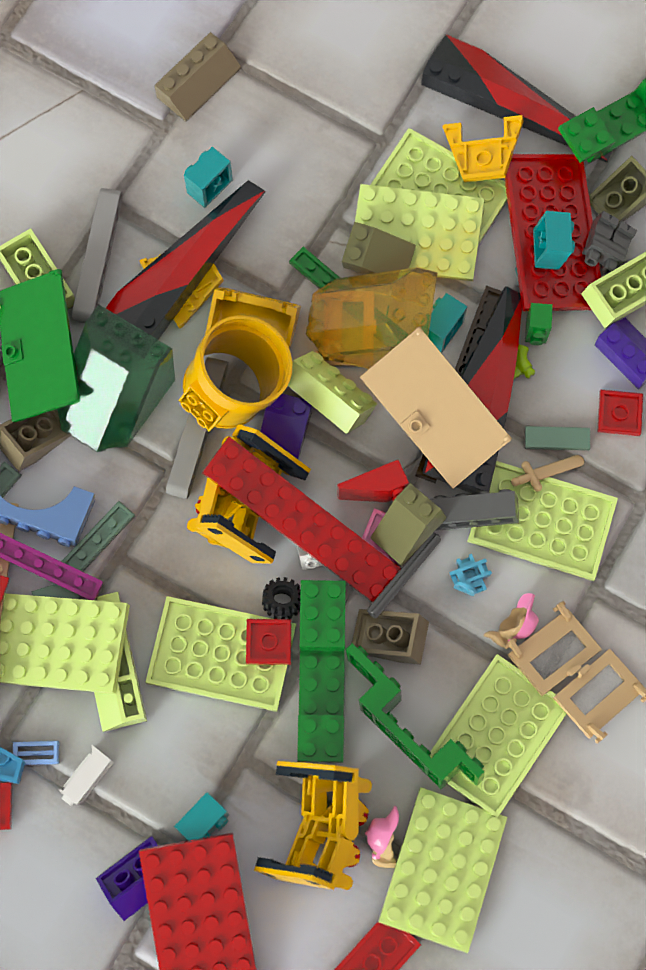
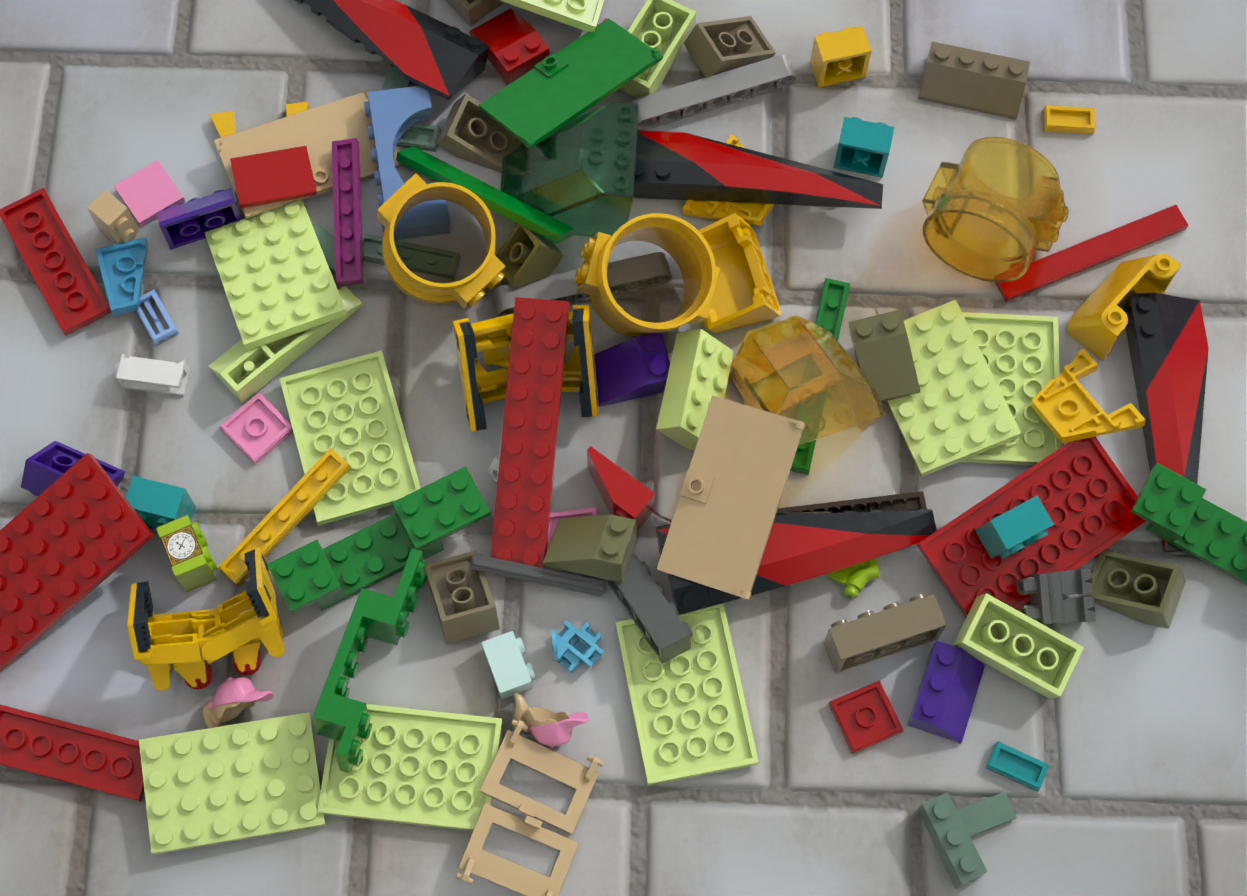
camera: 60 degrees right, 5 degrees down
red tile [246,619,292,665] -> none
black tyre [262,577,301,619] -> none
teal brick [421,293,468,353] -> none
tan sword [511,455,584,492] -> none
green brick [525,303,553,345] -> none
sand green tile [525,426,590,450] -> none
none -> lime brick [156,515,218,592]
none -> yellow tile [218,448,351,586]
none -> bright pink tile [219,392,293,465]
none -> yellow cylinder [376,173,506,309]
none -> green tile [396,146,574,244]
none -> light aqua brick [481,631,536,700]
none -> olive slope [496,224,563,288]
none -> dark tan slope [683,16,776,77]
none -> yellow brick [810,26,872,88]
none -> dark tan brick [824,594,946,673]
none -> clear yellow cylinder [922,137,1069,282]
none -> red tile [994,205,1188,302]
none -> yellow tile [1043,105,1095,134]
none -> yellow windscreen [1067,254,1181,361]

